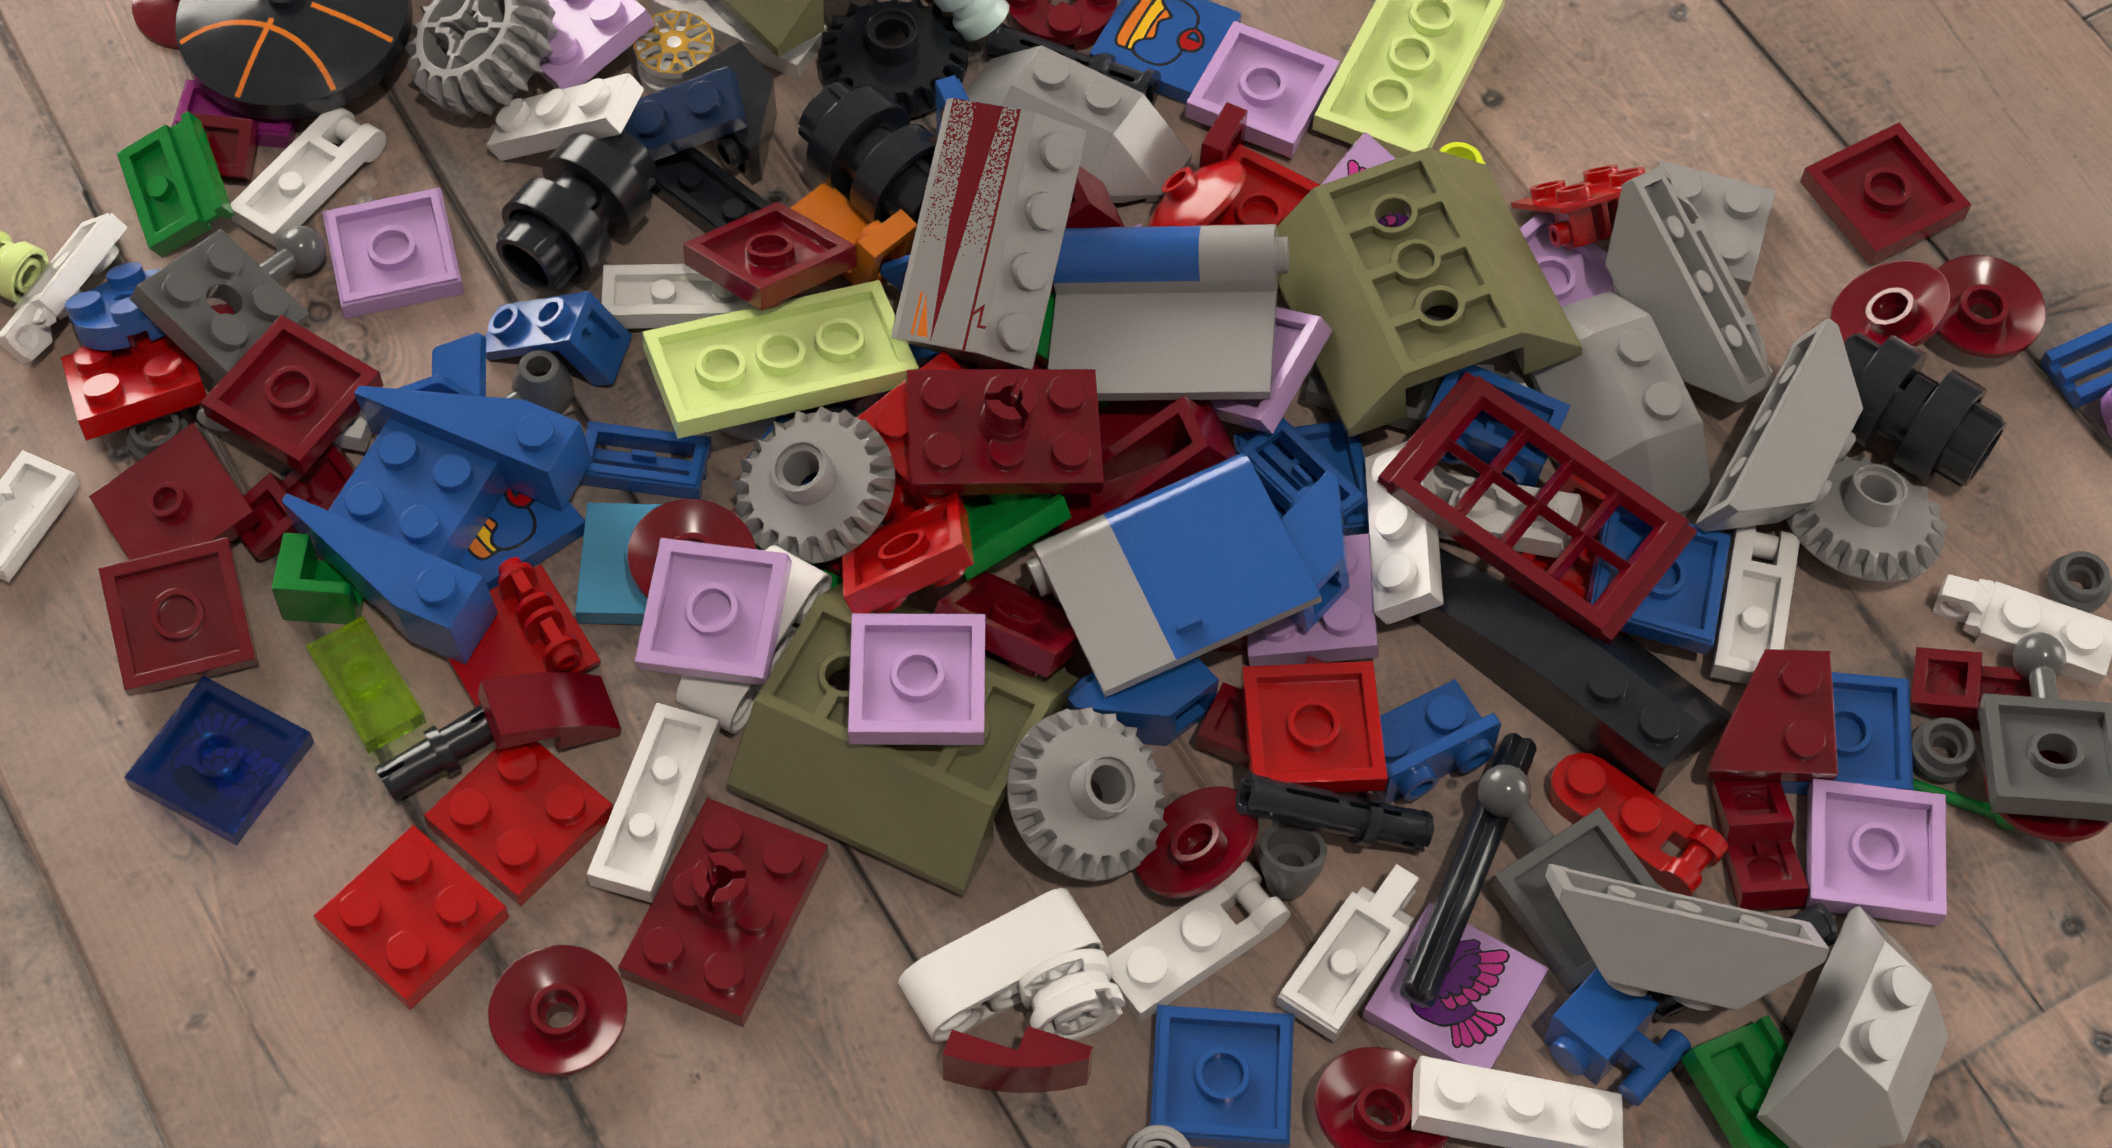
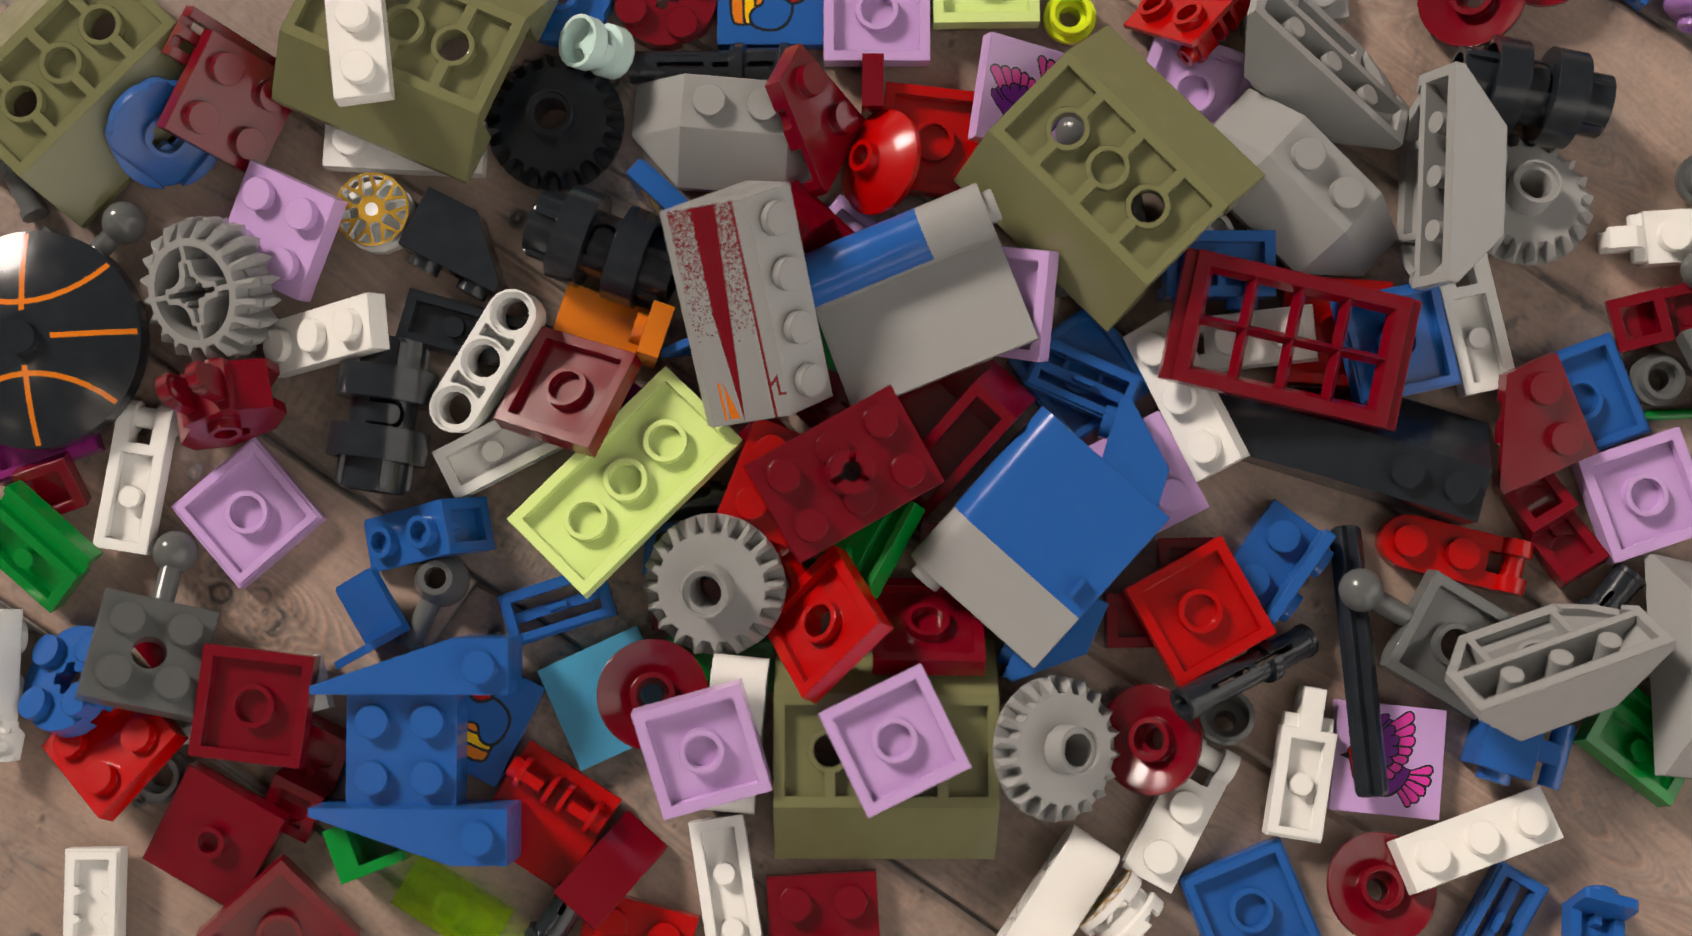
camera: 25 degrees left, 25 degrees up
dark blue plate [624,66,748,161] -> none
none -> dark red hinge [154,358,287,450]
none -> white beam [429,289,546,433]
none -> dark red wing [765,43,865,198]

